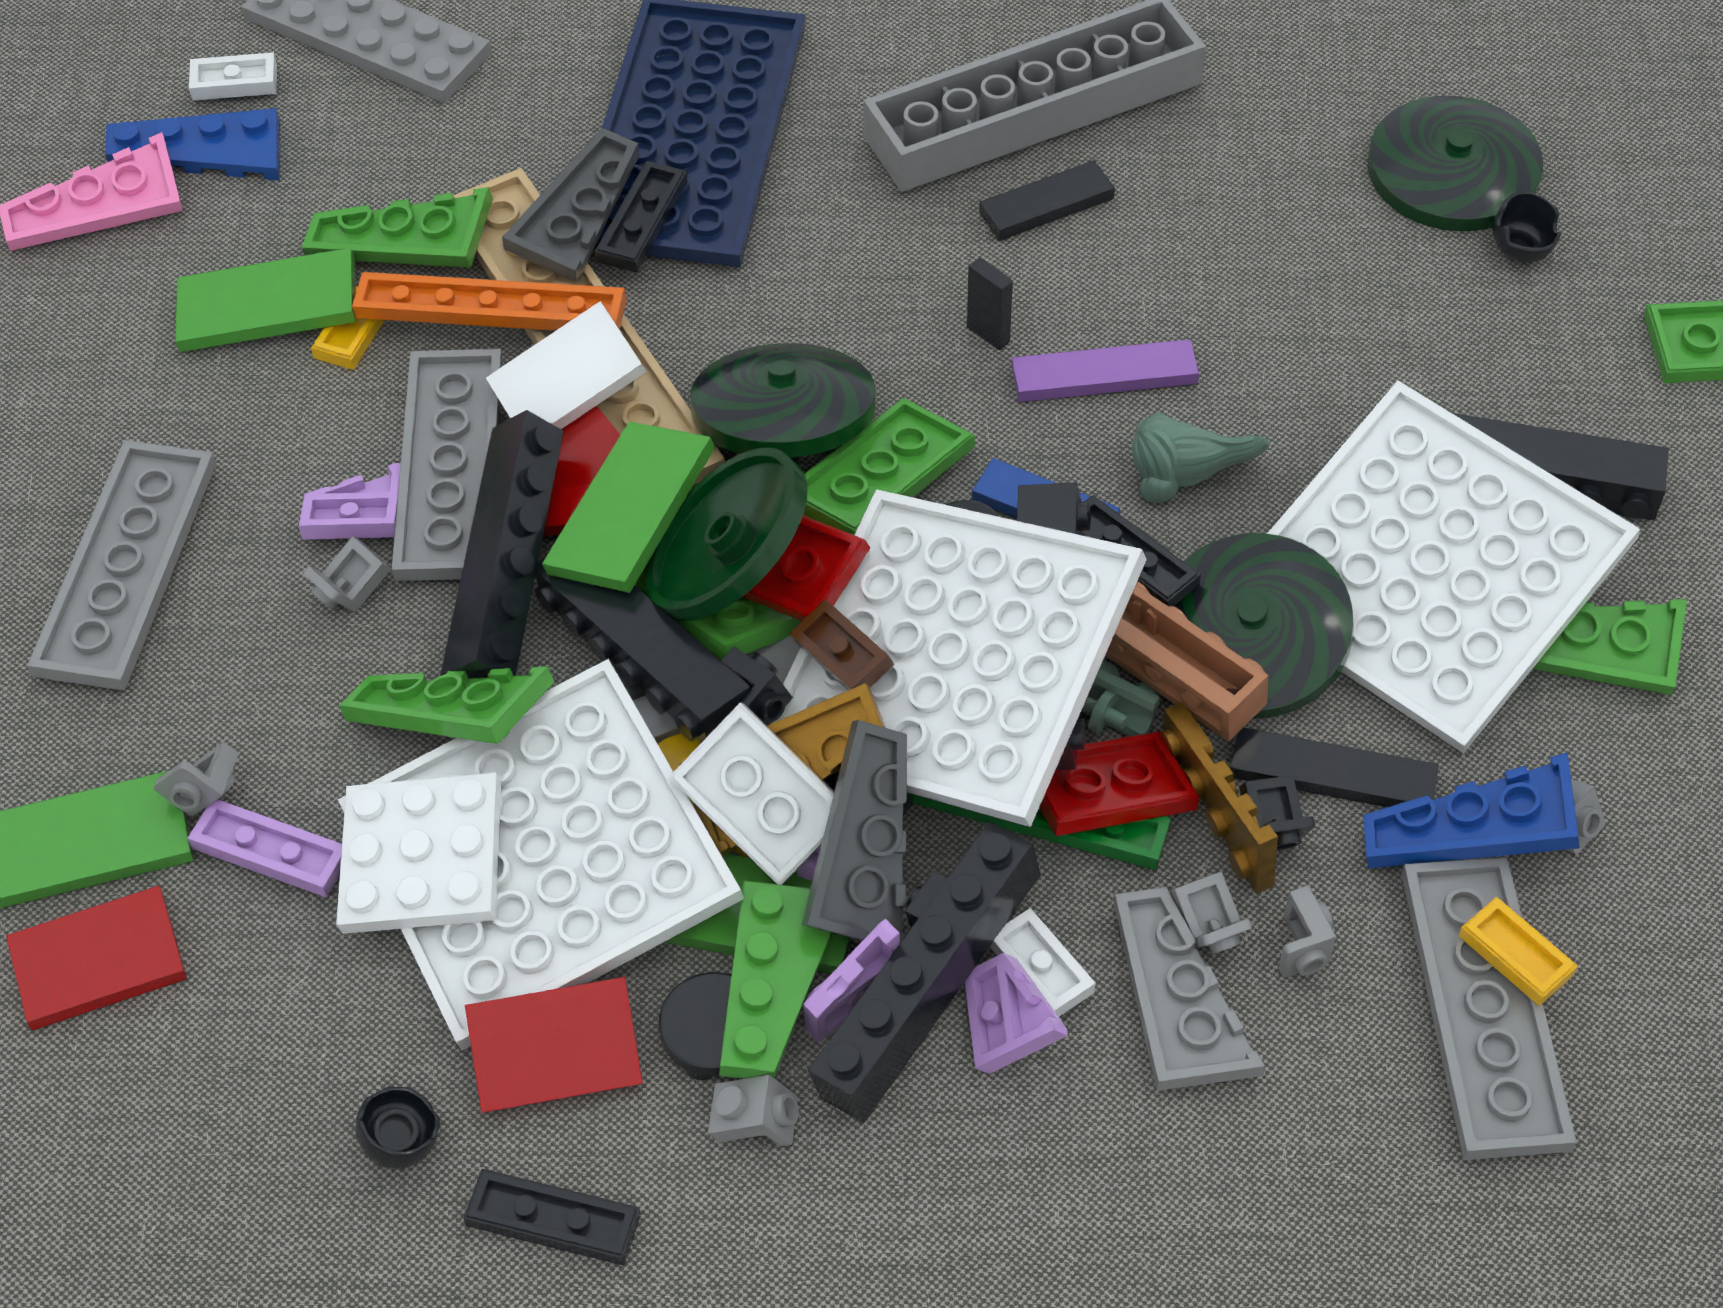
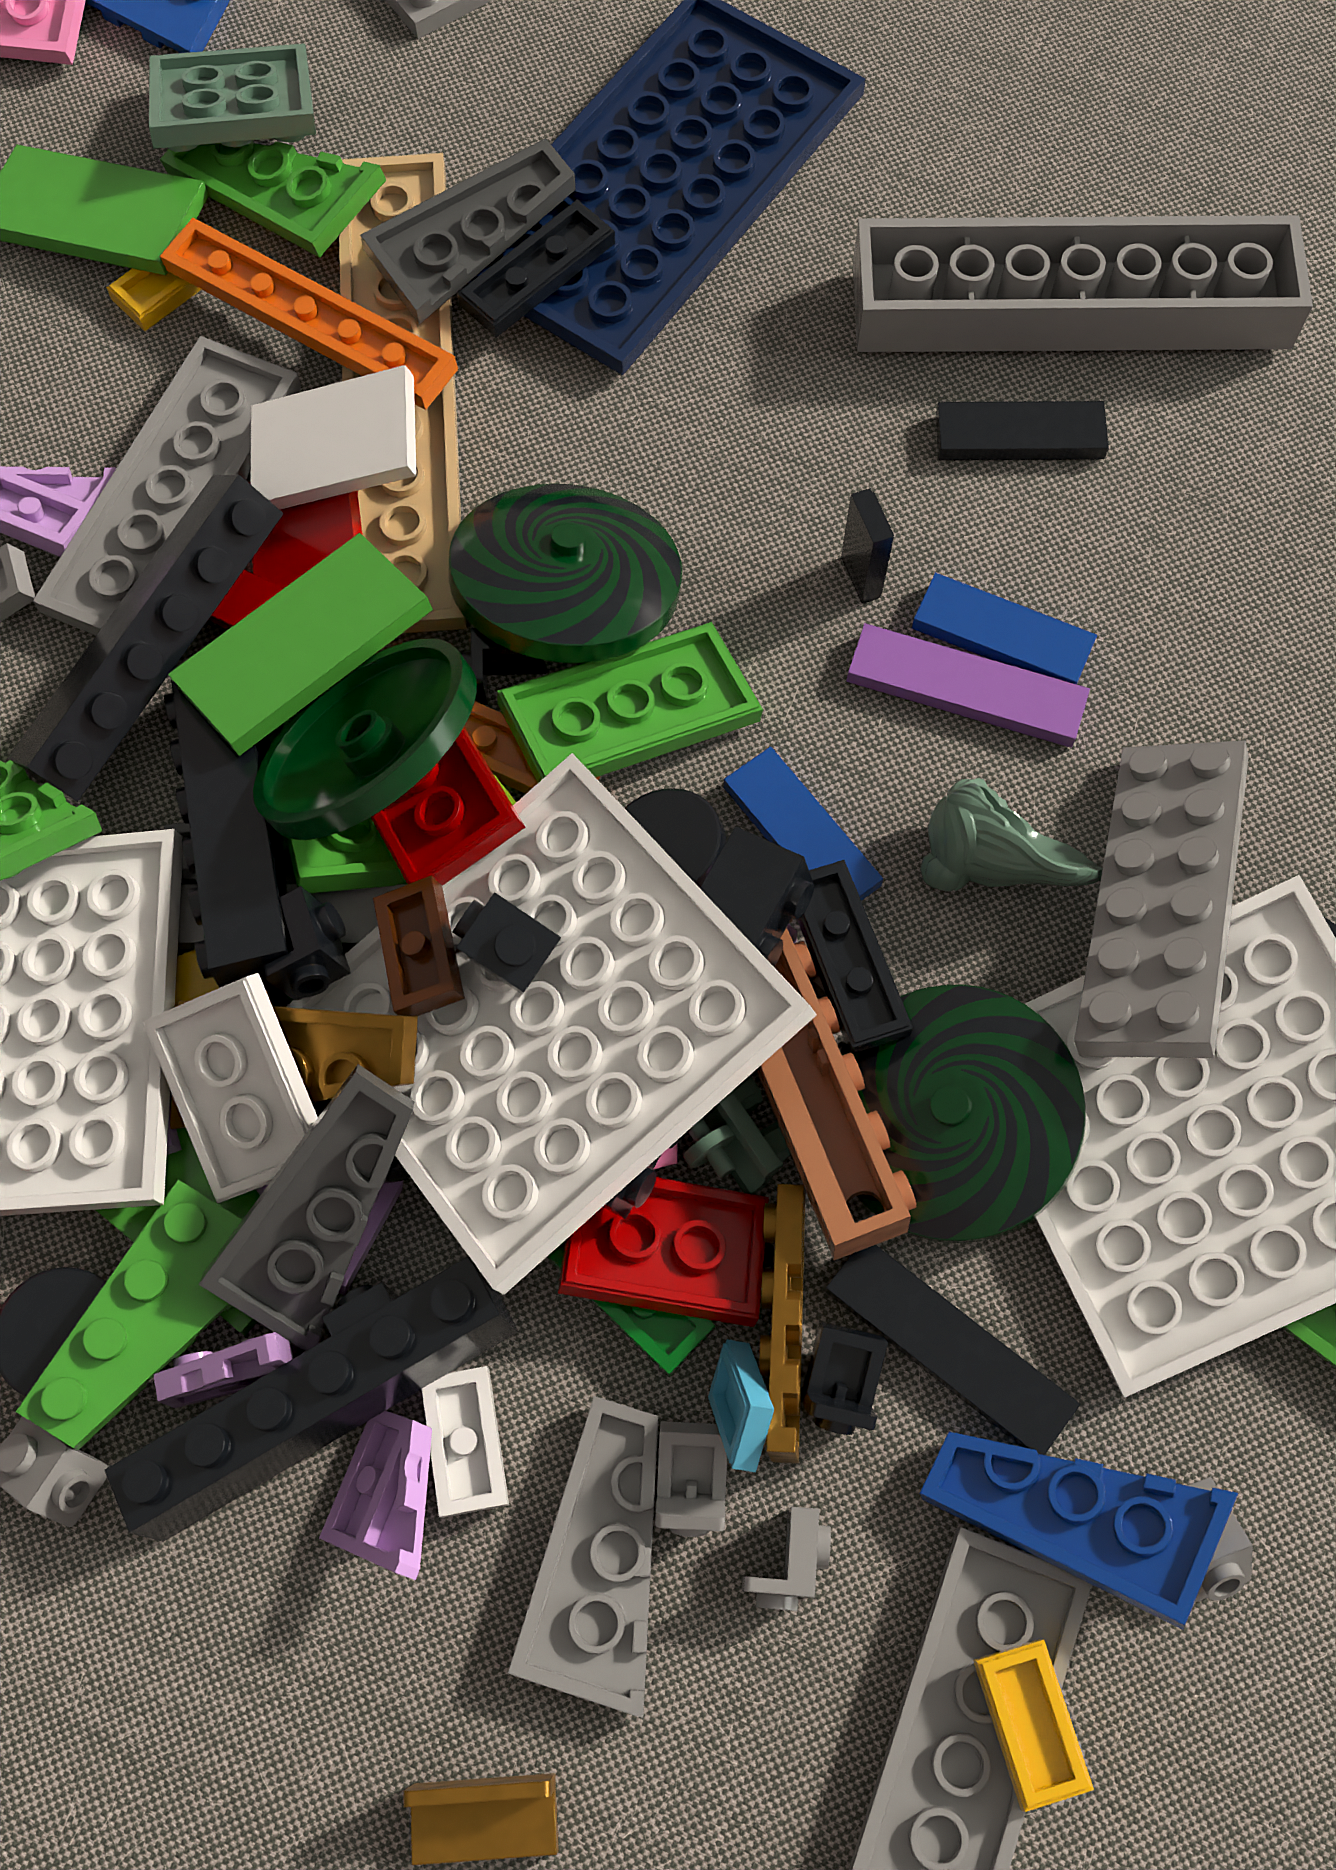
camera: 25 degrees right, 15 degrees up
none -> sand green plate [149,43,316,152]
none -> pearl gold panel [403,1773,559,1865]
none -> black bracket [452,892,561,995]
none -> medium azure tile [708,1339,774,1473]
none -> blue tile [912,572,1097,684]
none -> light grey plate [1074,740,1249,1058]

